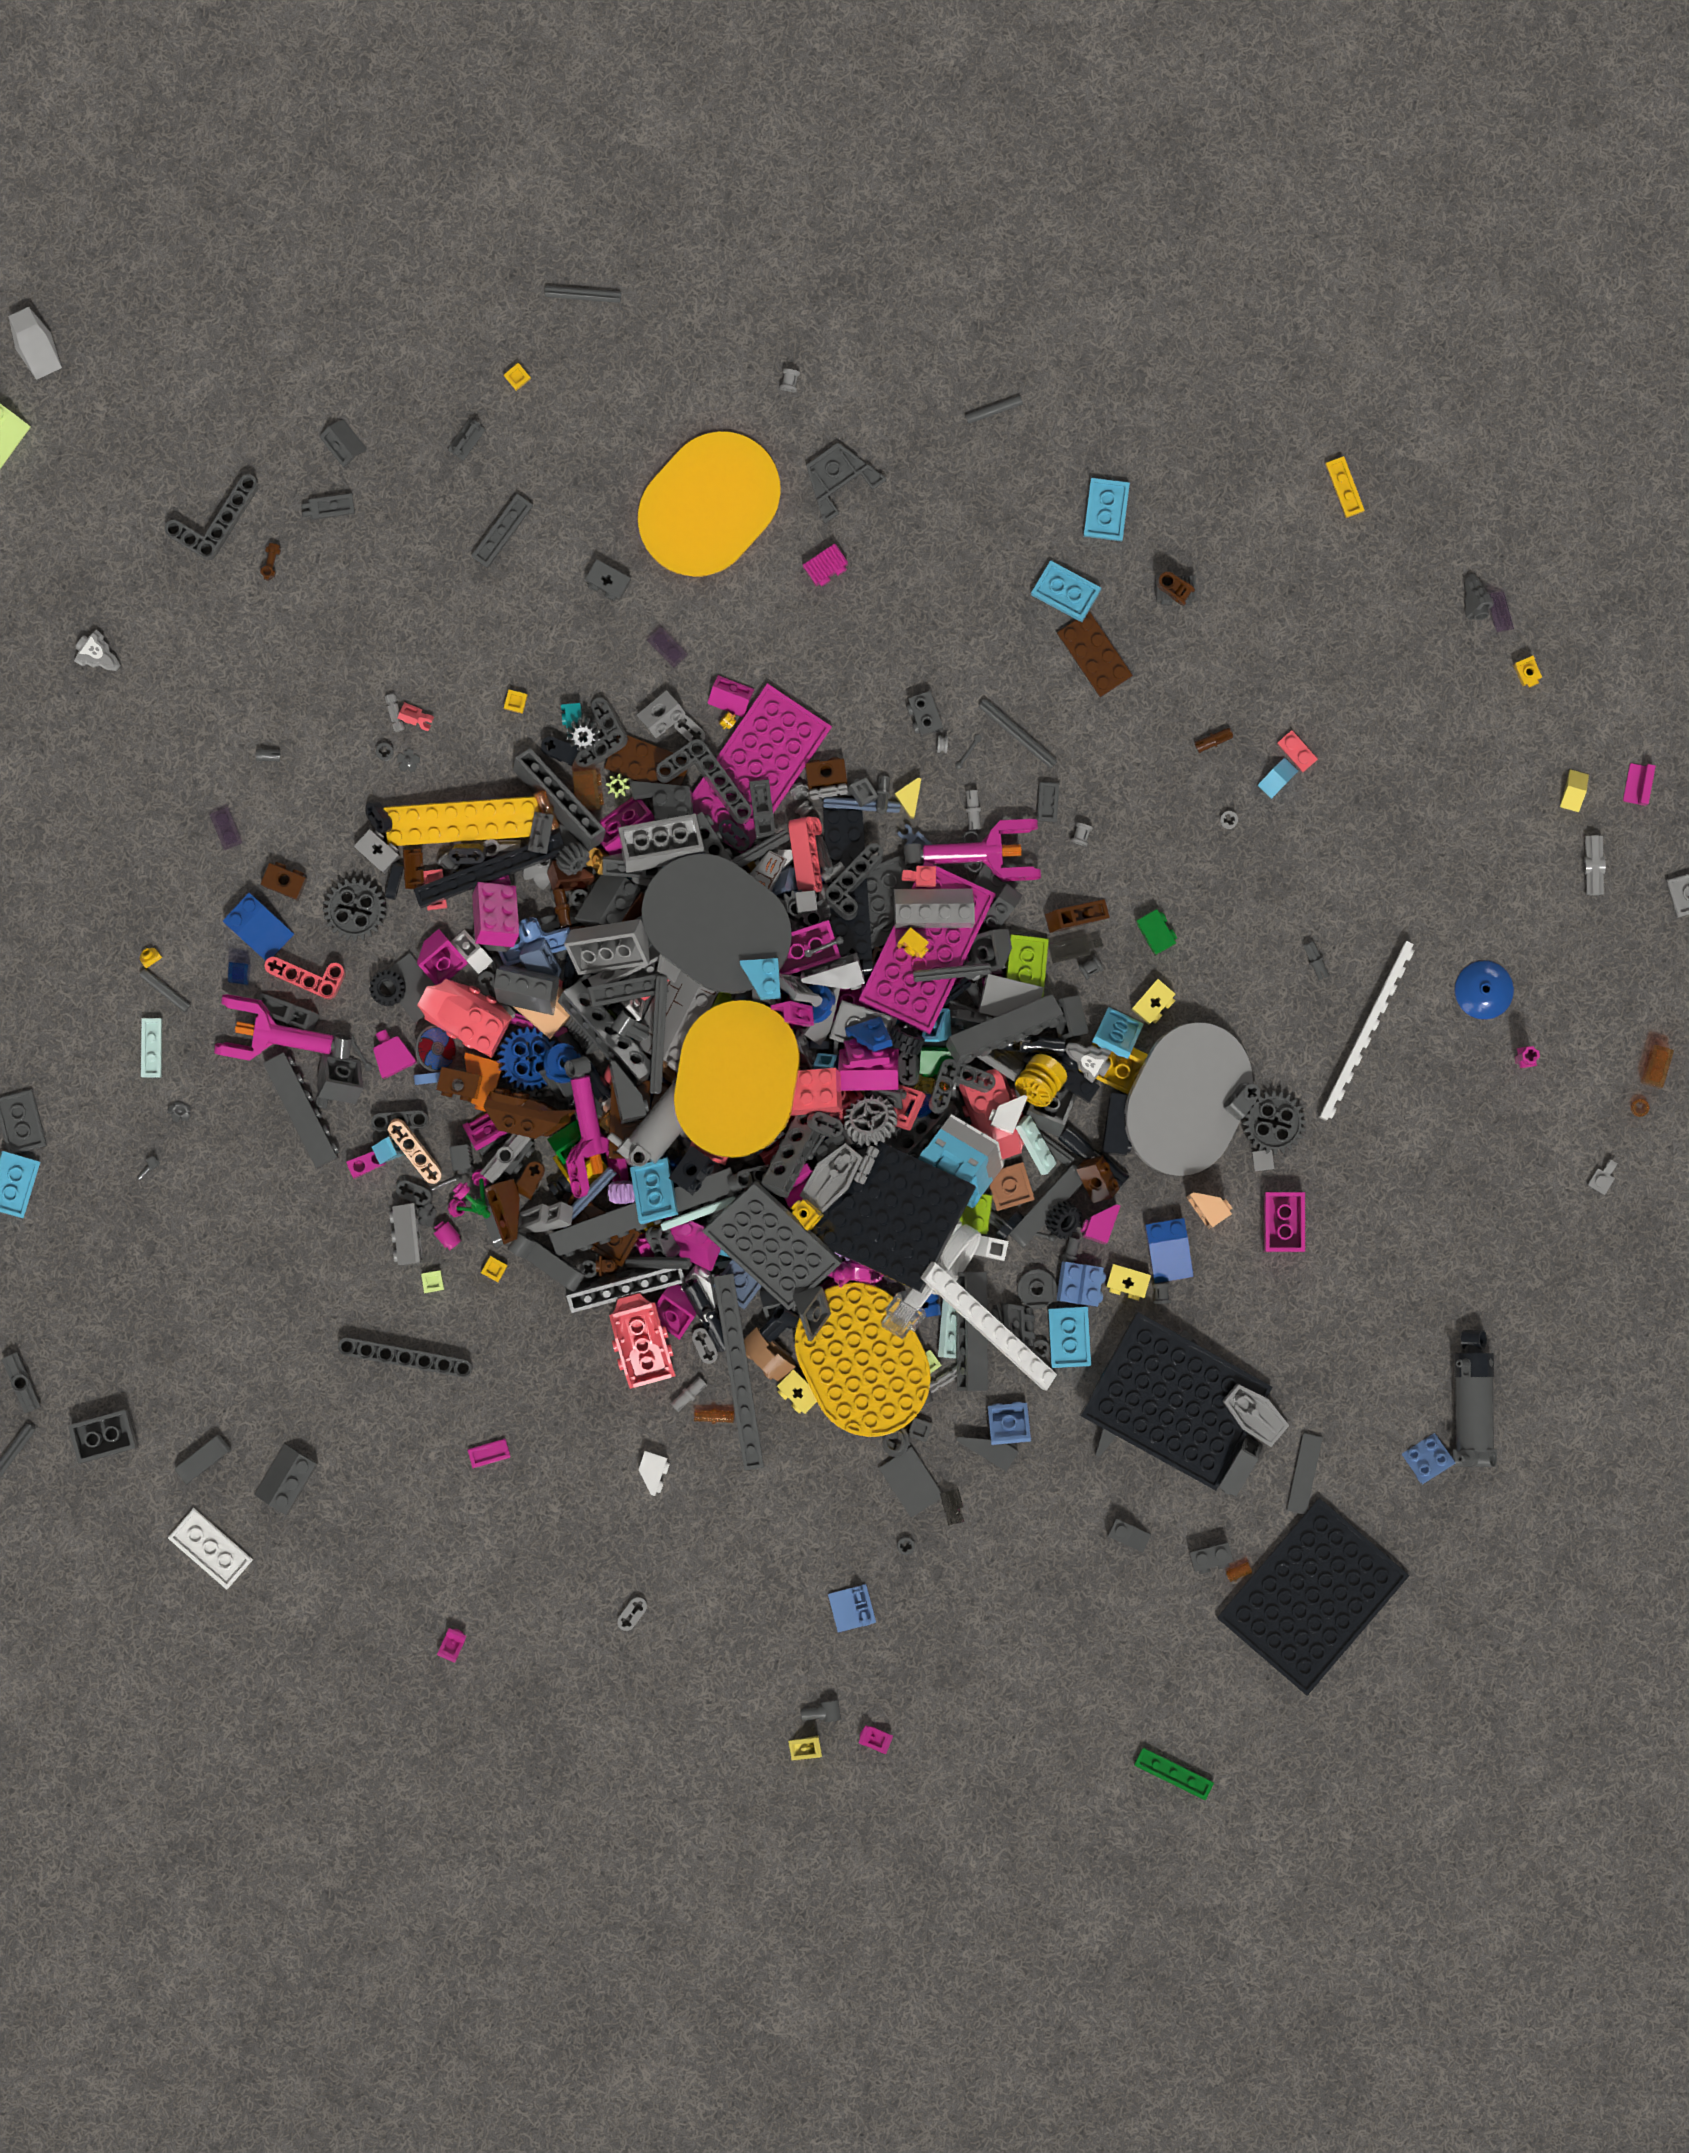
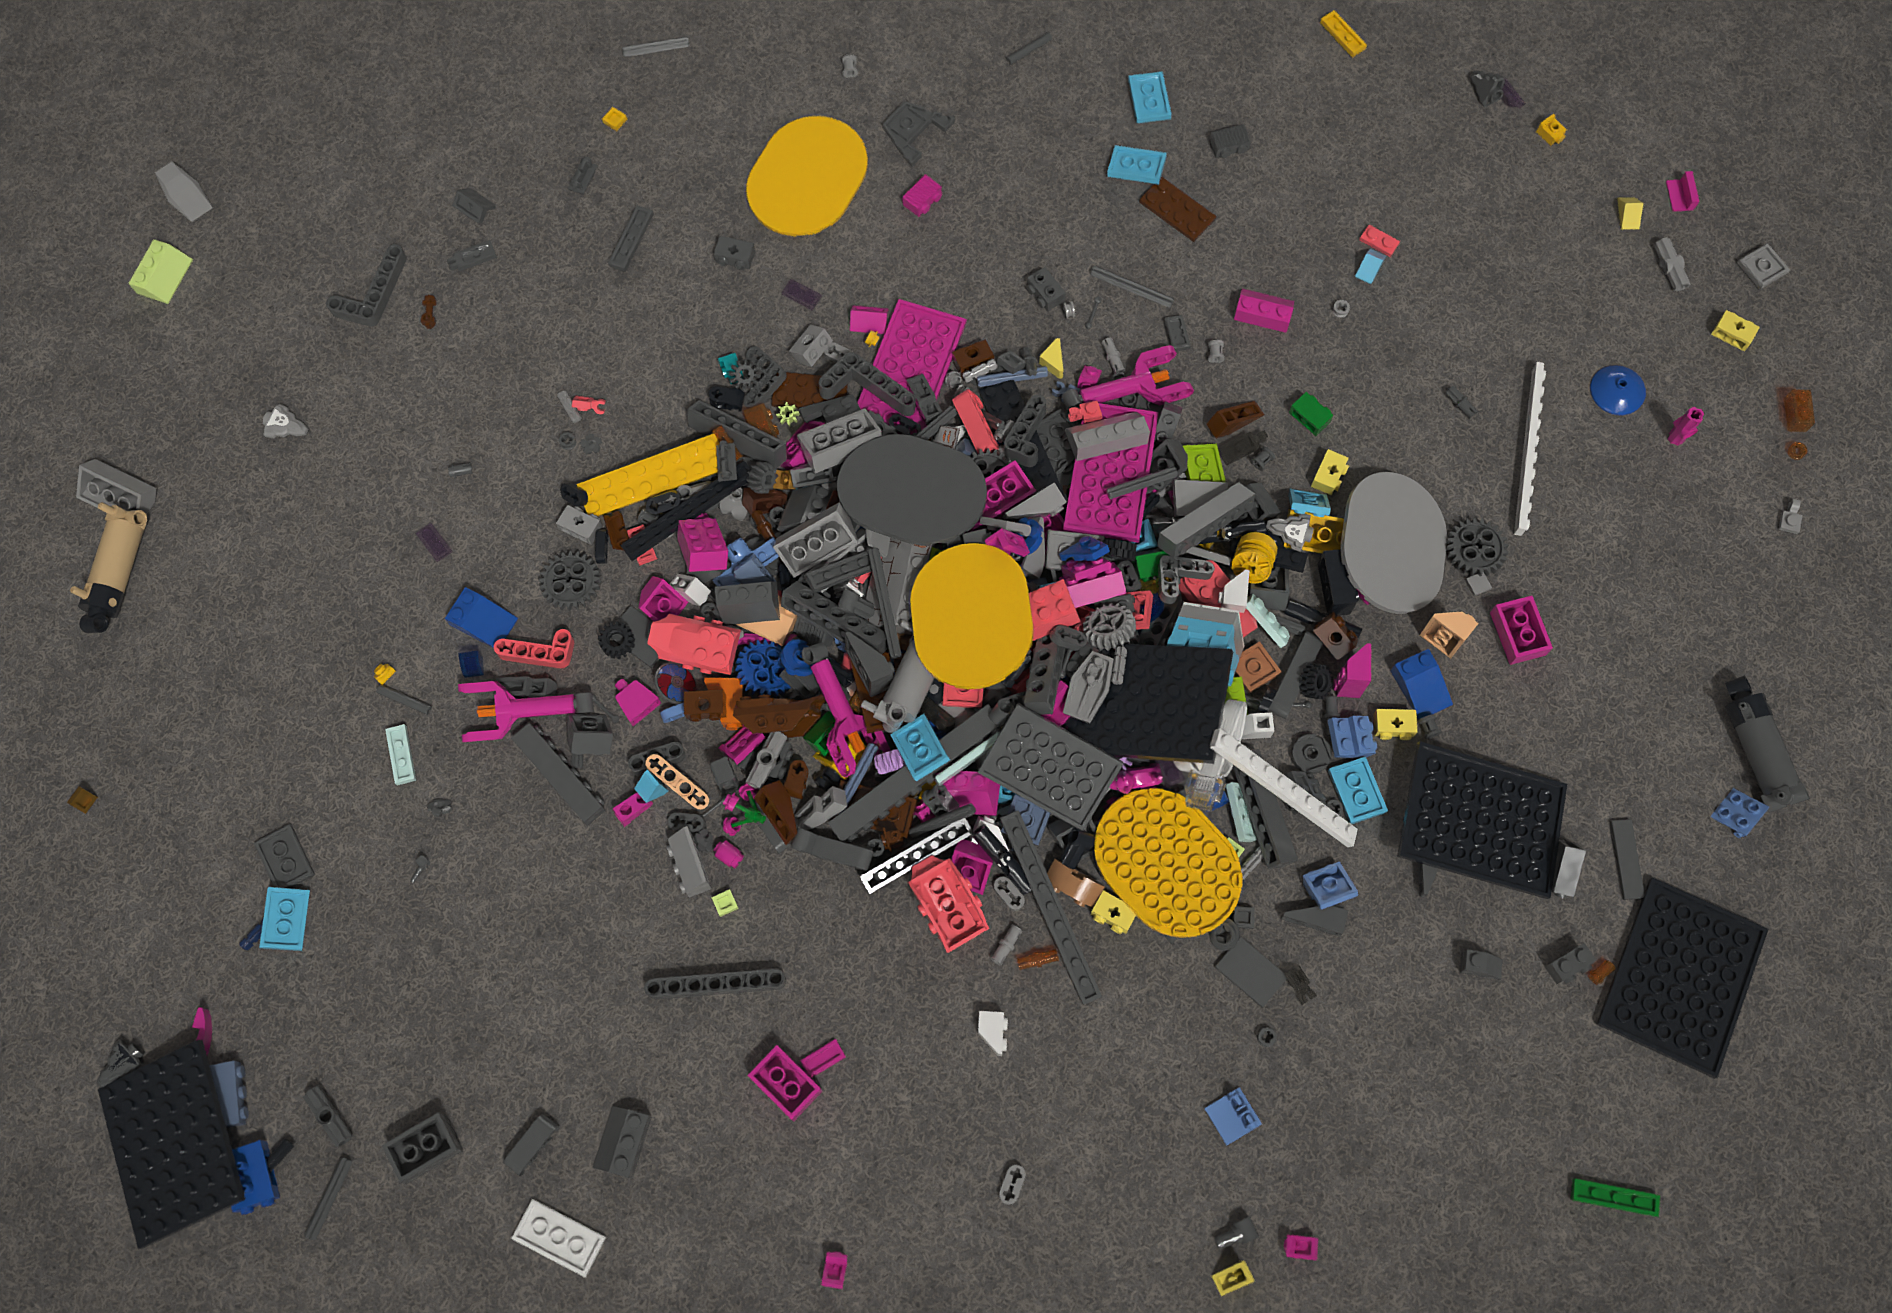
camera: 15 degrees left, 15 degrees down
reddish brown brick [260,862,307,901] -> none
yellow plate [481,1256,508,1283] -> none
yellow plate [504,689,528,714] -> none
black brick [669,1146,716,1196] -> none
medium azure wing [740,958,781,1000] -> none
yellow brick [791,1199,824,1231] -> none
dark grey slope [793,1286,831,1342] -> none
light grey tile [795,890,817,913] -> none
dark grey hinge [805,937,844,957] -> none
yellow brick [897,927,929,959] -> none
reddish brown piece [1157,572,1195,606] -> none
reddish brown axle [1194,728,1233,753] -> none
dark grey piece [1223,1082,1260,1120] -> none
light grey piece [1223,1384,1289,1447] -> none
none -> dark pink brick [748,1045,823,1122]
none -> dark pink bracket [1077,366,1102,390]
none -> dark pink slope [1234,288,1294,333]
none -> light yellow brick [1711,310,1760,351]

